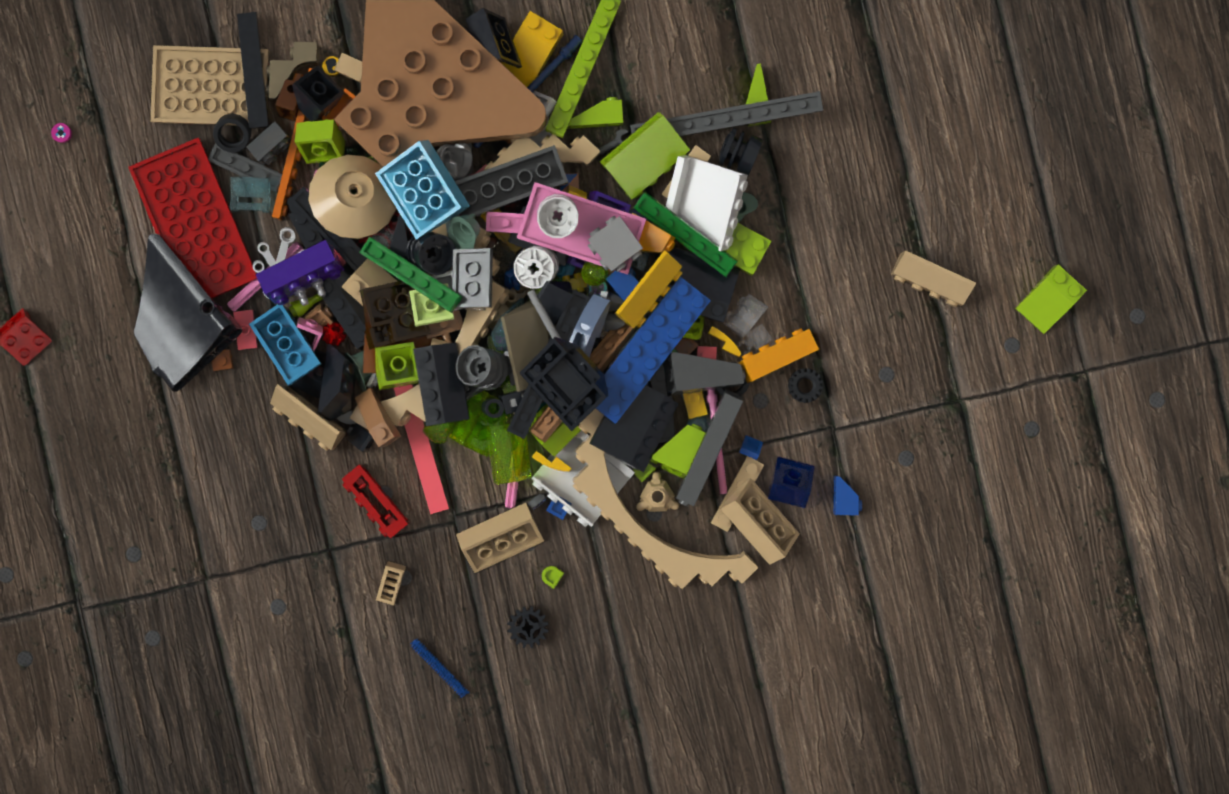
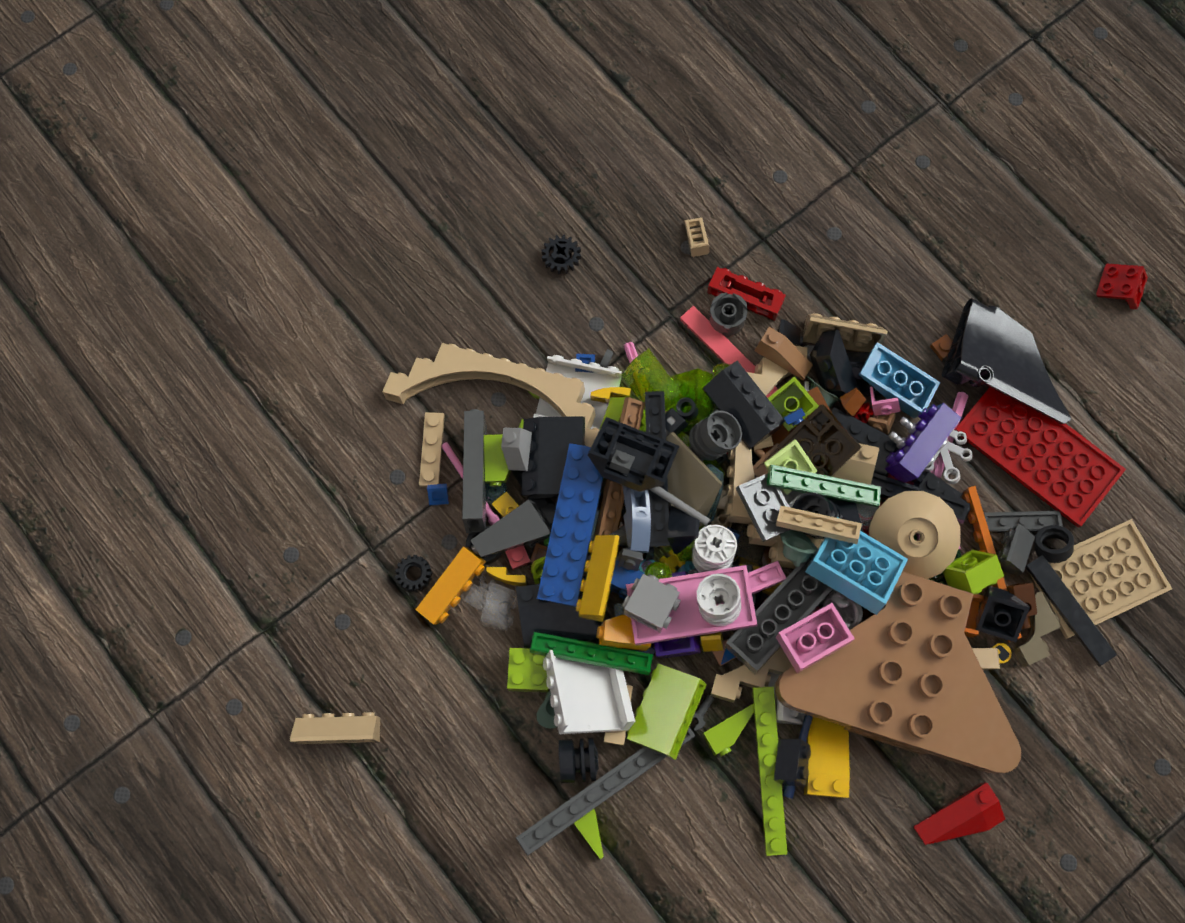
camera: 155 degrees right, 15 degrees down
clear light blue plate [230,177,270,213] -> none
coral plate [233,310,258,350] -> none
lime cone [288,294,323,317] -> none
blue piece [410,638,470,698] -> none
tan slope [456,503,544,573] -> none
black slope [465,8,522,69] -> none
lime tile [542,566,565,589] -> none
tan rock [636,472,679,512] -> none
tan slope [720,478,800,565] -> none
clear blue slope [768,457,815,508] -> none
blue slope [833,476,862,515] -> none
lime slope [1015,264,1087,334] -> none
none -> light grey slope [501,428,532,471]
none -> dark grey plate [609,450,635,475]
none -> dark grey plate [618,548,643,571]
none -> dark grey brick [708,293,747,337]
none -> black brick [774,739,811,786]
none -> tan plate [776,506,862,544]
none -> bright pink brick [776,603,855,673]
none -> blue plate [784,407,805,426]
none -> dark orange slope [840,388,866,416]

